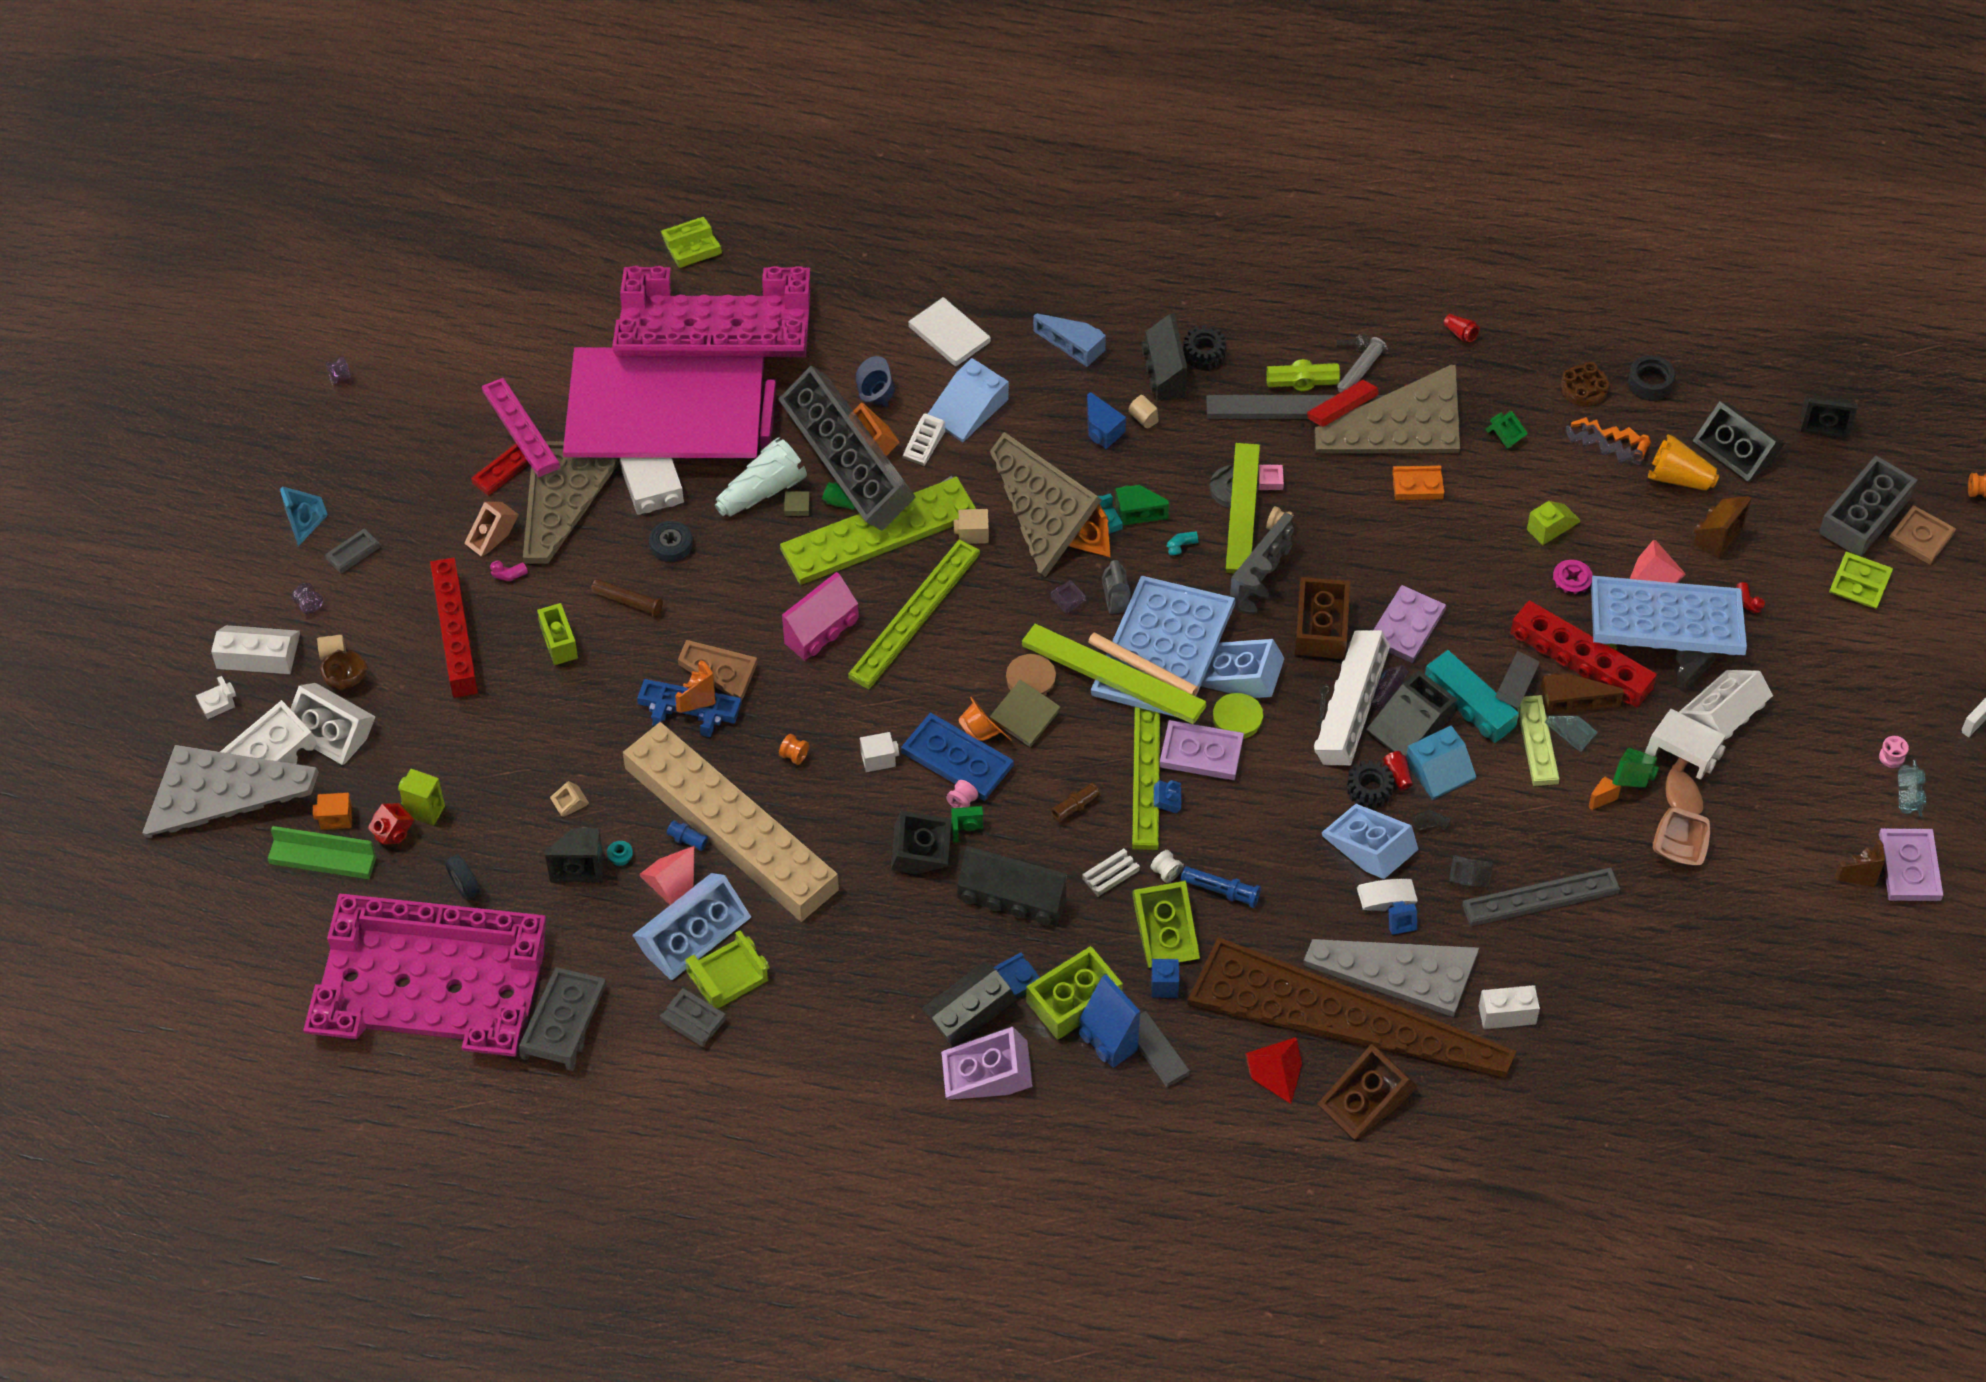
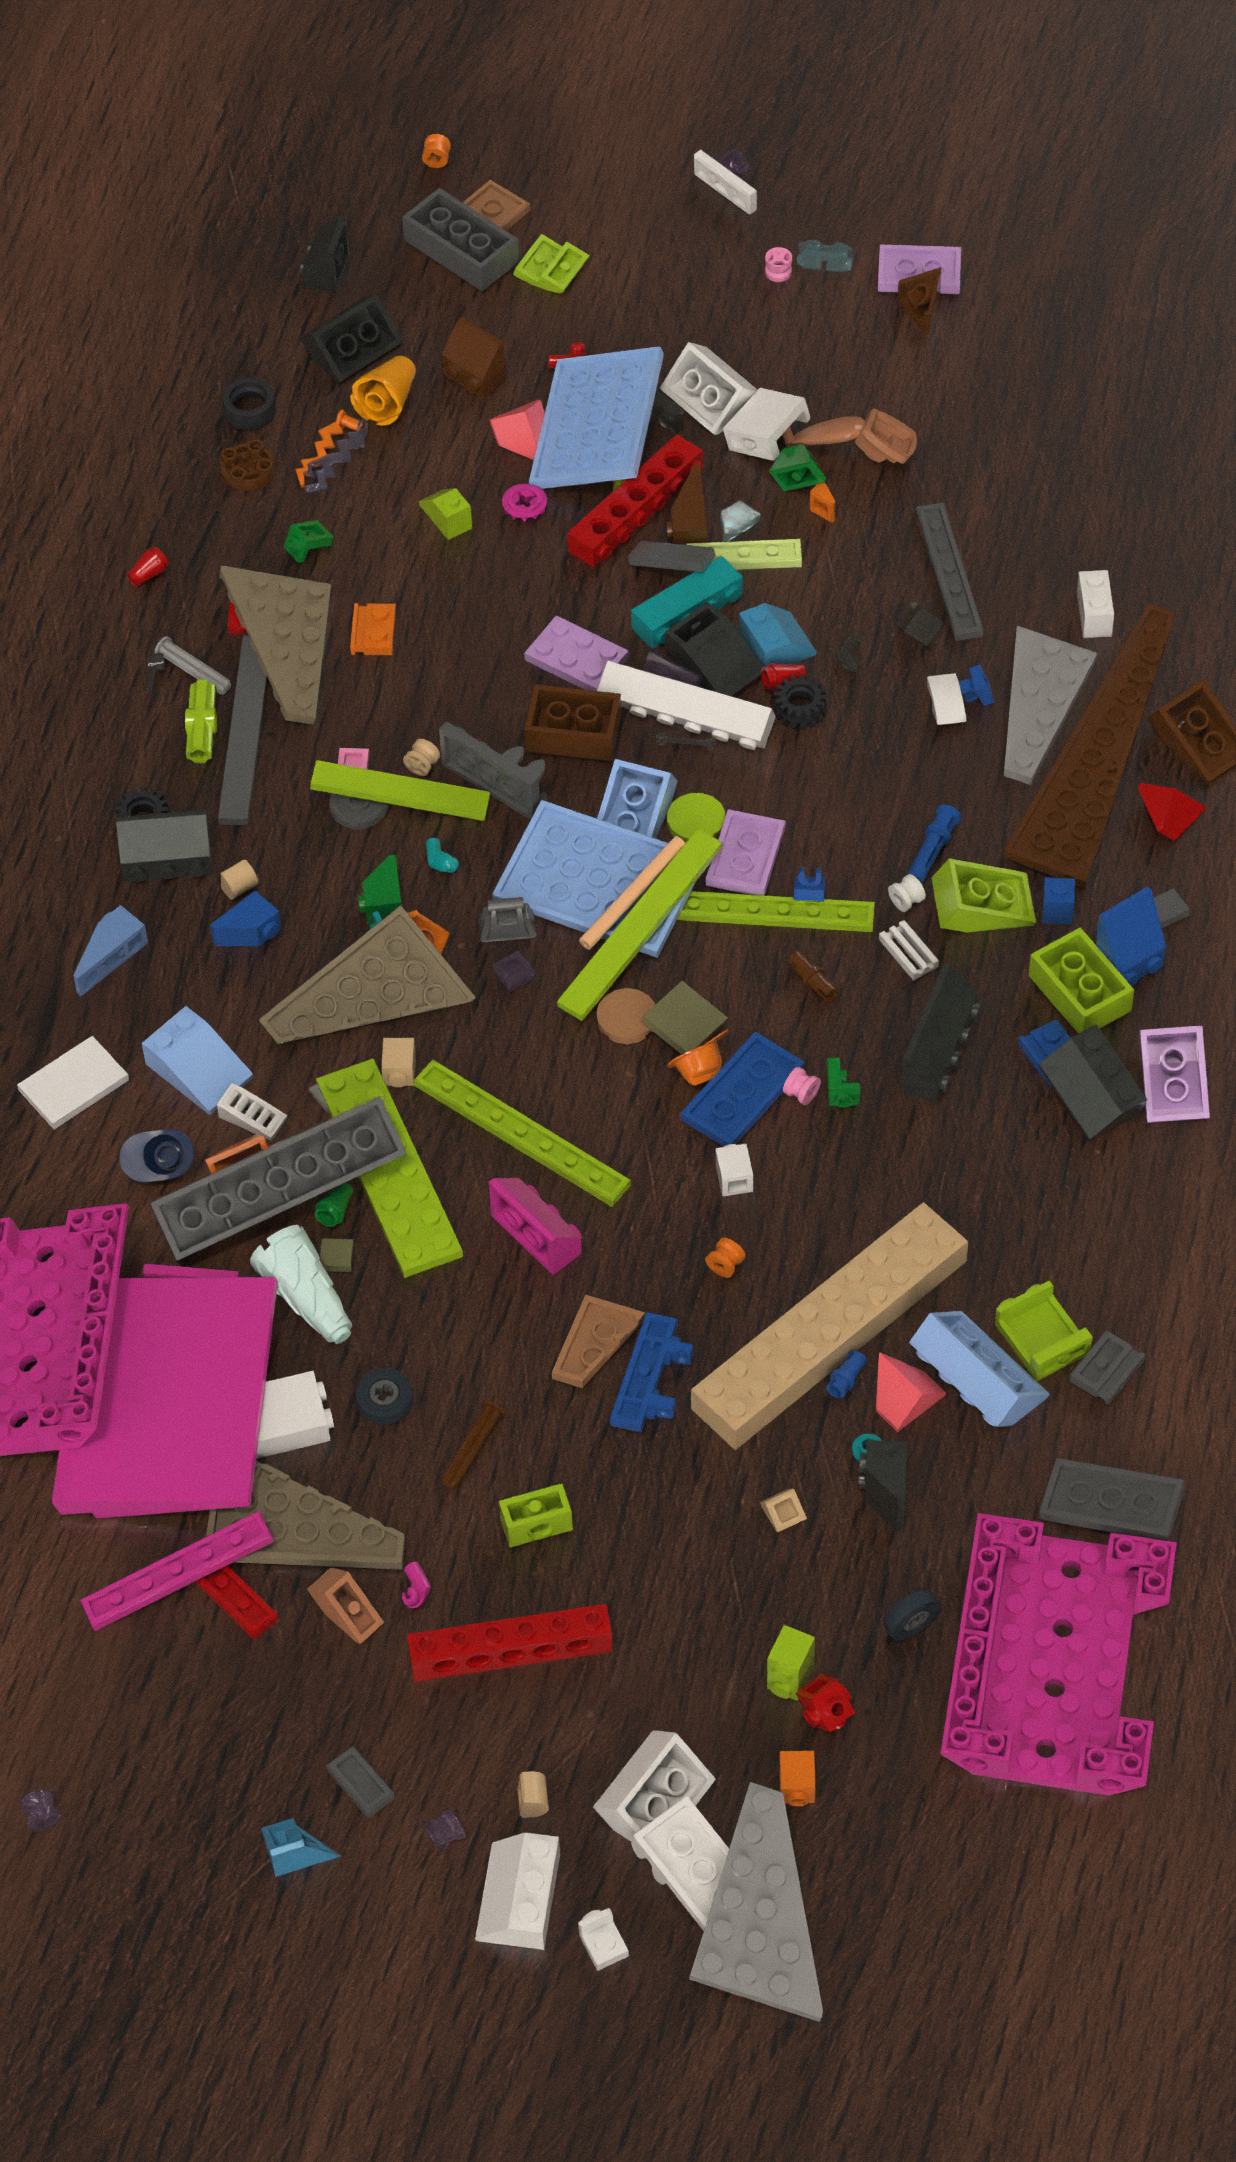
camera: 85 degrees left, 0 degrees up
bright green panel [268,826,376,879] -> none
reddish brown hair [319,649,368,690] -> none
orange slope [675,660,716,713] -> none
pearl dark grey slope [891,811,951,874] -> none
red tile [1307,380,1379,427] -> none
light blue slope [1322,804,1419,879] -> none

